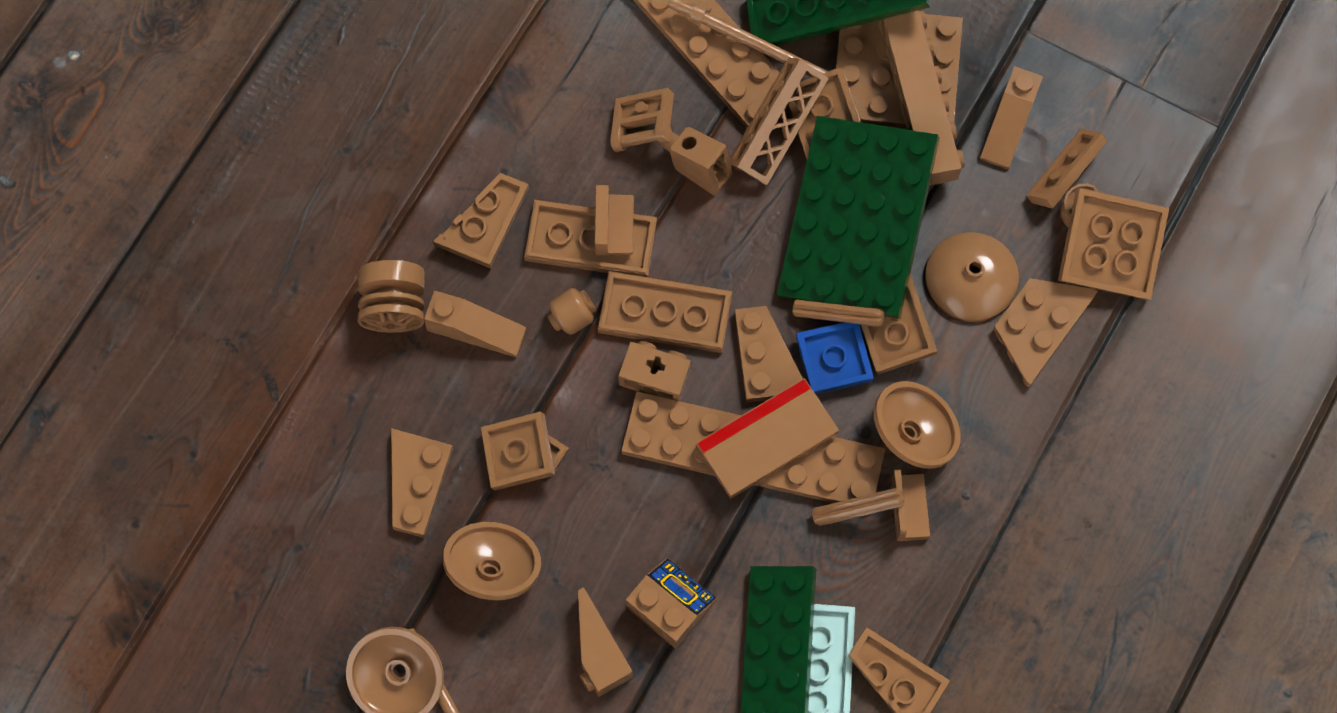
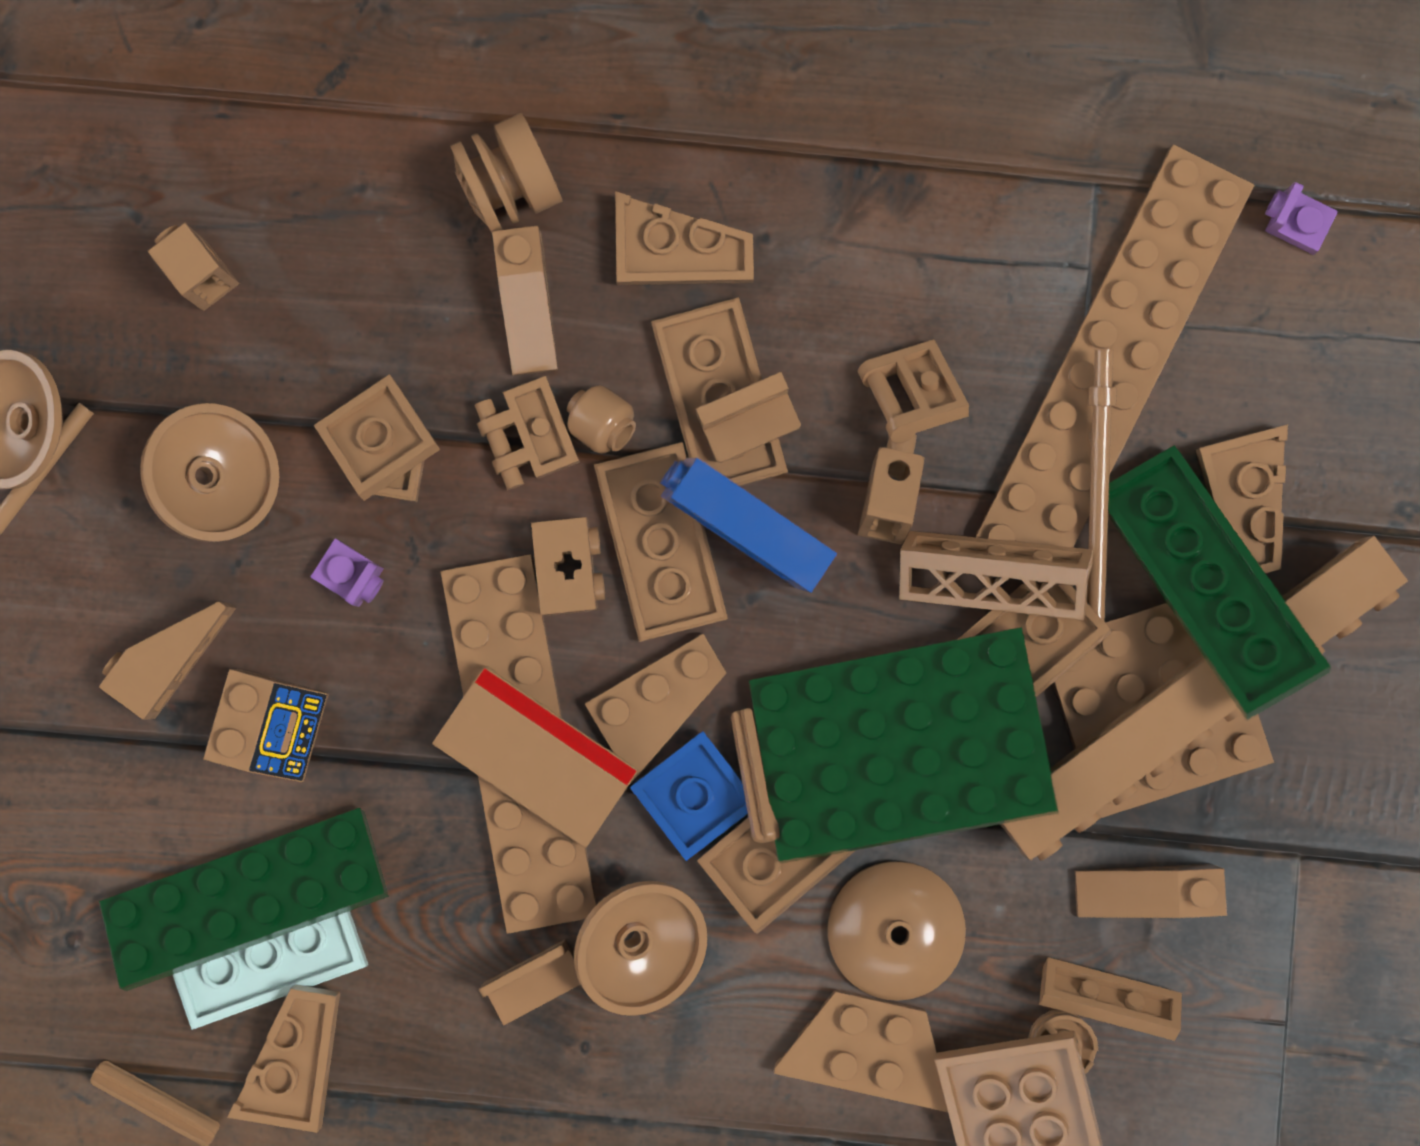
camera: 70 degrees right, 15 degrees up
medium nougat wing [391,428,453,538] -> none
medium nougat axle [812,488,905,526] -> none
none -> medium nougat brick [148,223,240,311]
none -> medium lavender bracket [311,539,384,607]
none -> medium nougat plate [475,376,580,490]
none -> blue piece [660,458,837,593]

